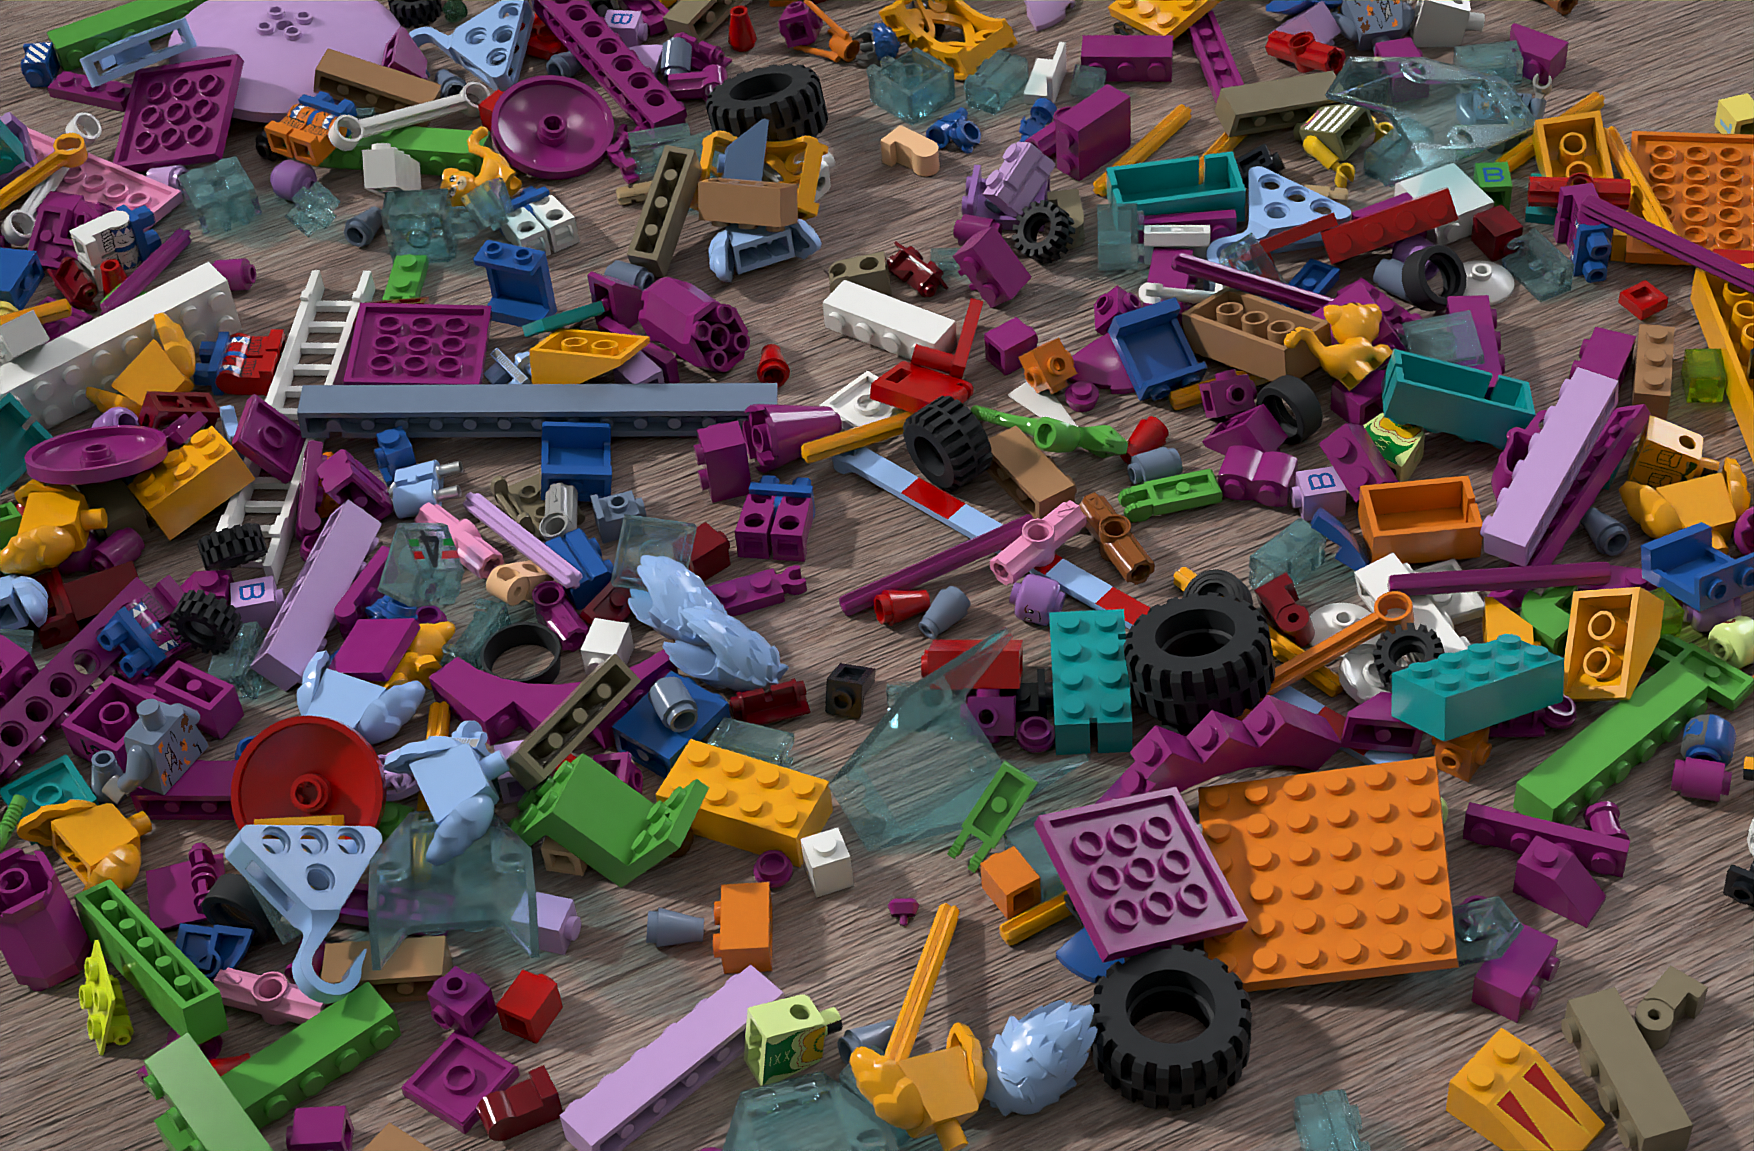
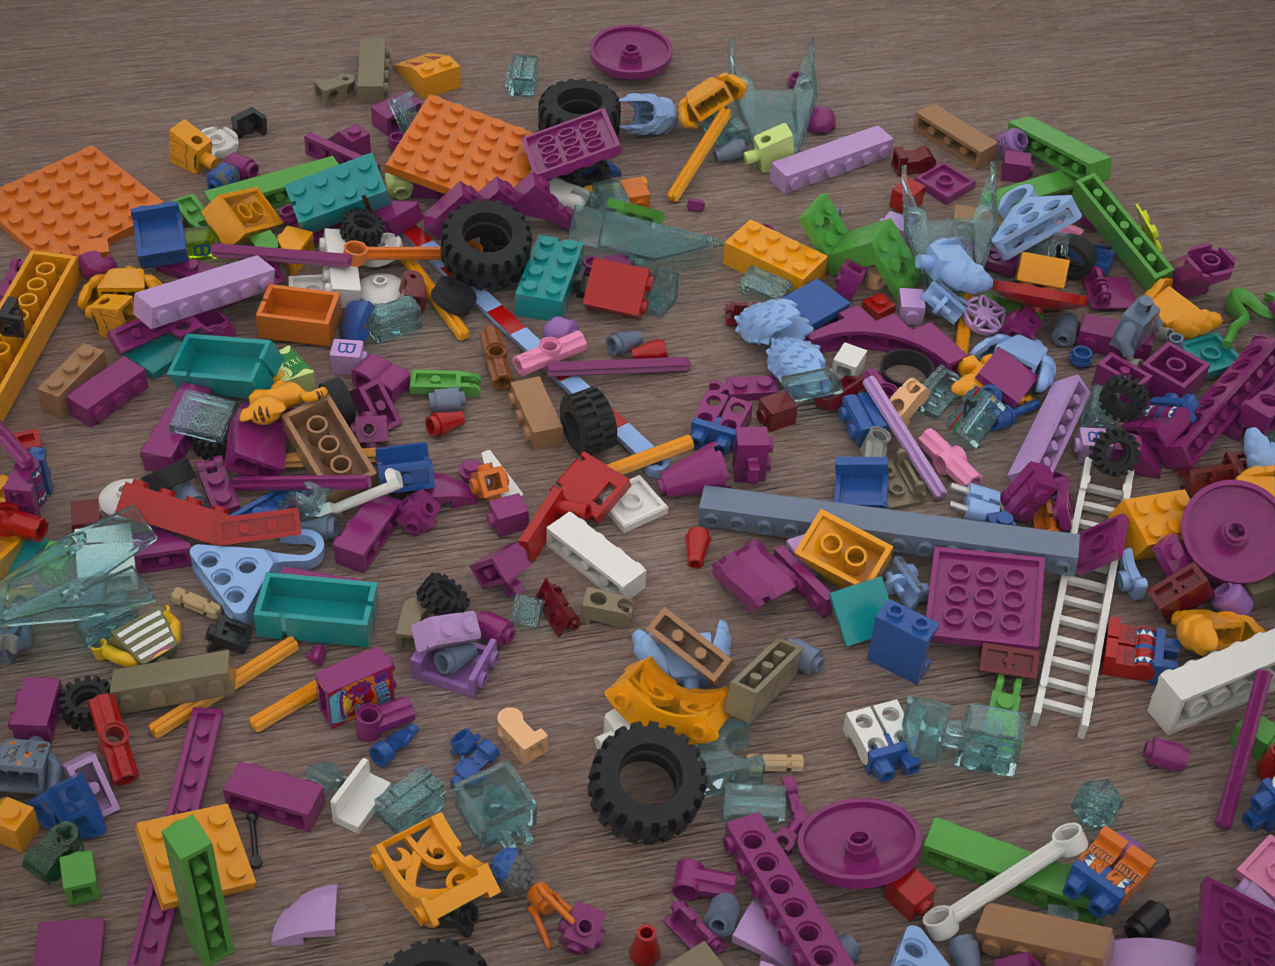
camera: 175 degrees left, 0 degrees up
clear light blue hinge [178,156,262,235] -> none
magenta plate [334,546,401,640] -> none
sand blue cone [344,206,385,247] -> none
white brick [362,143,422,201] -> none
magenta brick [427,966,498,1039] -> none
light orange animal [437,126,522,220] -> none
dark tan brick [506,653,641,791] -> none
magenta slope [587,271,644,329] -> none
sand blue brick [590,490,647,544] -> none
sand blue brick [648,677,698,732] -> none
orange brick [713,882,773,974] -> none
medium blue slope [717,119,769,181] -> none
white brick [800,828,854,898] -> none
black bracket [825,663,876,719] -> none
bright green animal [970,405,1128,458] -> none
clear light blue brick [1097,203,1144,272] -> none
white panel [1144,225,1210,265] -> none
magenta brick [1319,423,1399,503] -> none
clear light blue hinge [1502,228,1574,302] -> none
magenta bush [1583,801,1629,840] -> none
clear neon green brick [1681,348,1727,403] -> none

